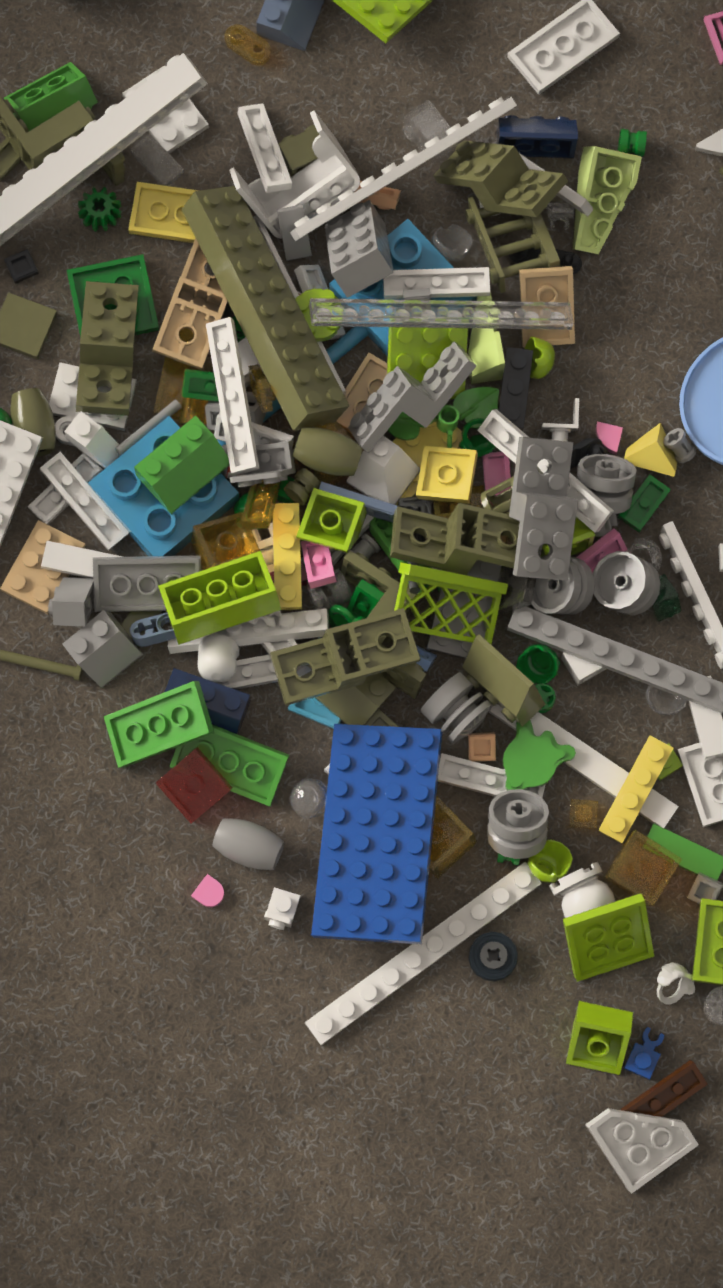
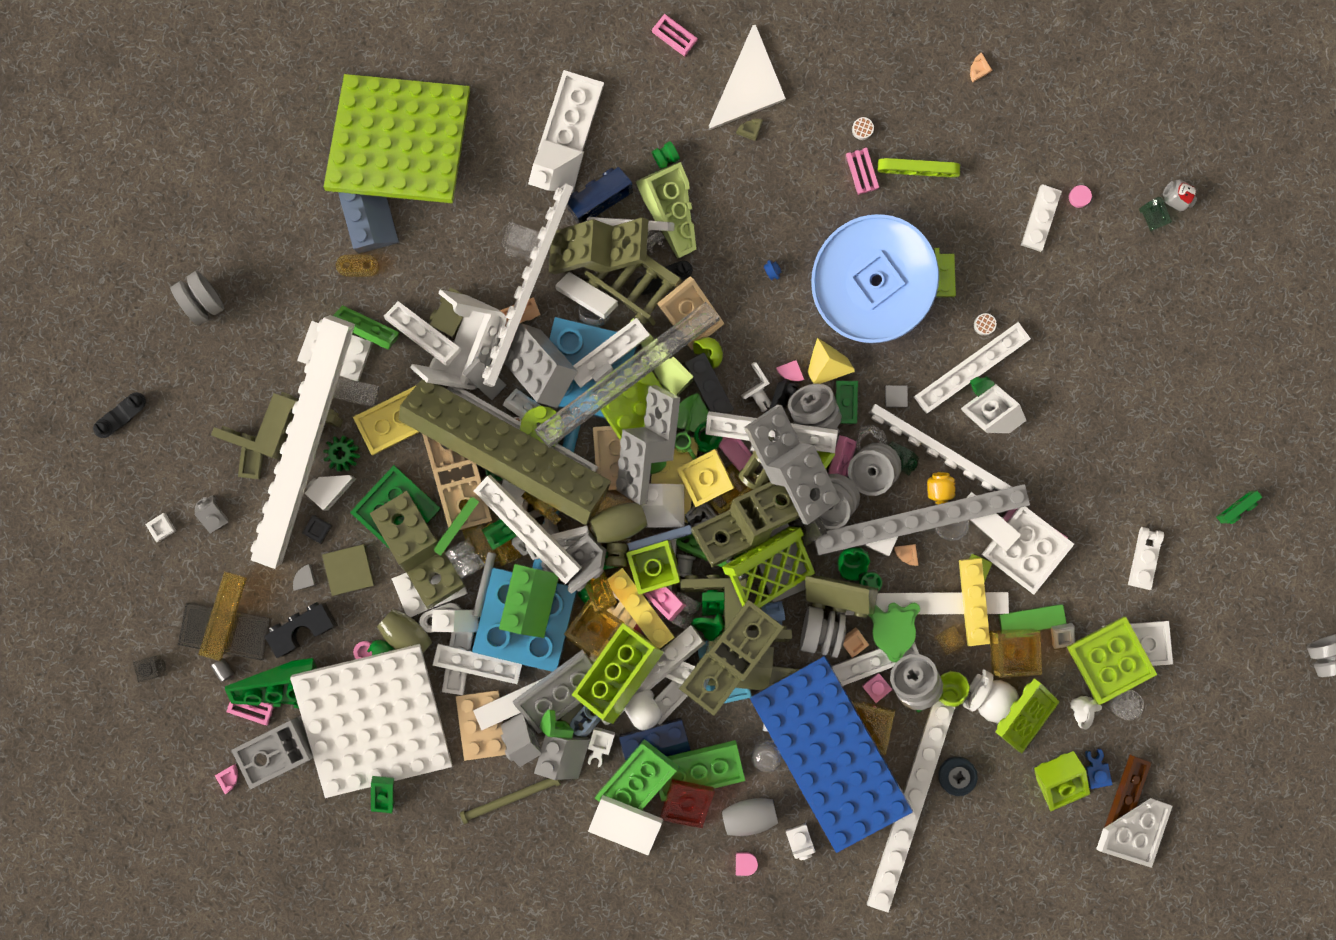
camera: 30 degrees left, 10 degrees up
bright green slope [4,62,98,131] -> none
light grey bush [663,428,697,463] -> none
none -> white slope [304,475,356,511]
none -> bright green plate [333,305,399,350]
none -> bright green tile [434,497,479,556]
none -> clear wheel [445,539,485,580]
none -> white slope [528,139,584,193]
none -> bright green tile [540,710,574,739]
none -> white tile [555,272,618,319]
none -> white plate [588,727,615,767]
none -> white tile [588,795,663,855]
none -> blue plate [764,260,782,280]
none -> bright pink plate [862,673,892,703]
none -> light grey tile [885,385,908,407]
none -> light nougat tile [894,544,918,566]
none -> yellow head [927,472,955,505]

